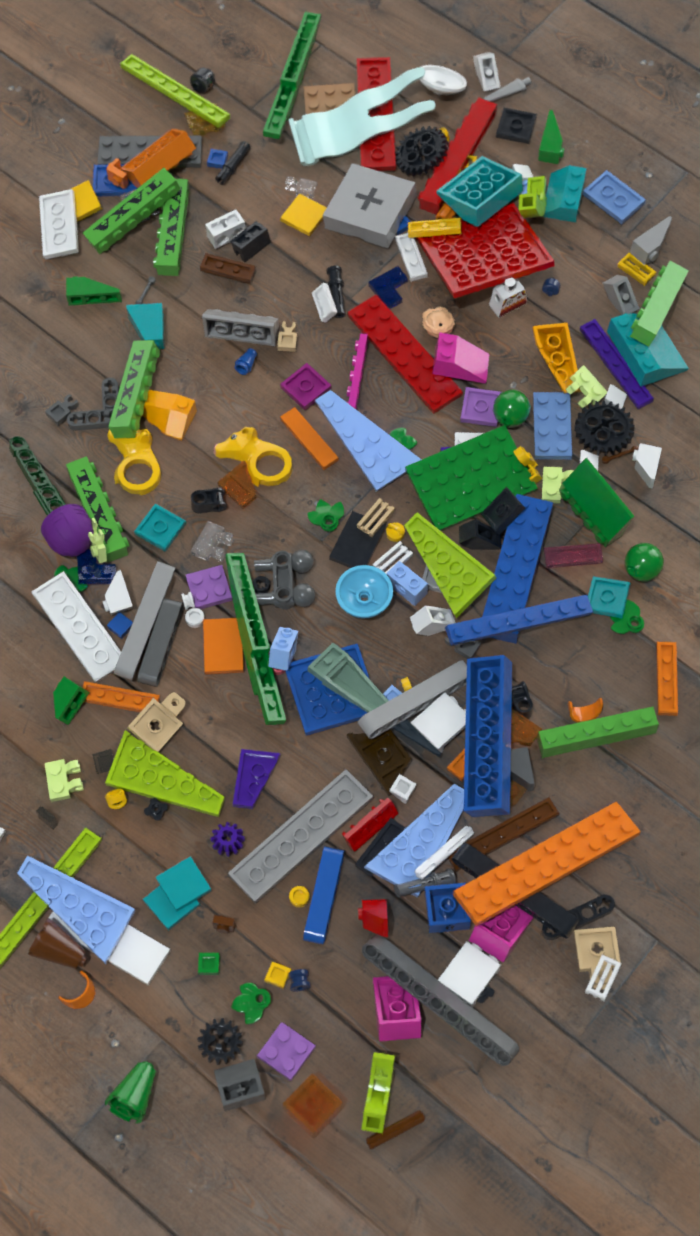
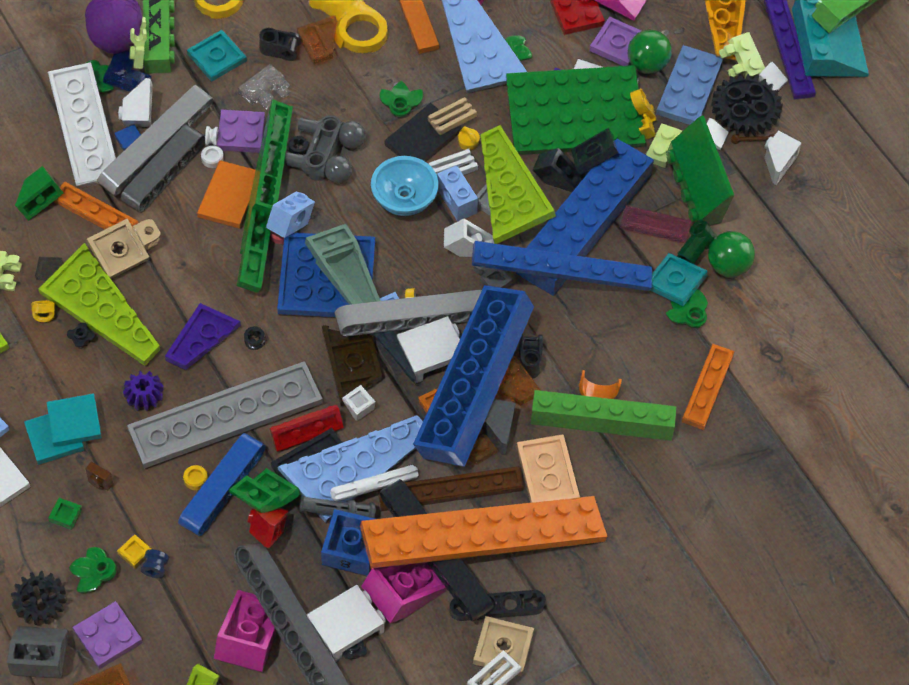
camera: 15 degrees right, 5 degrees down
none -> green slope [229,468,300,513]
none -> black bush [244,326,265,350]
none -> light nougat plate [517,434,580,503]
none -> dark green piece [677,220,717,264]

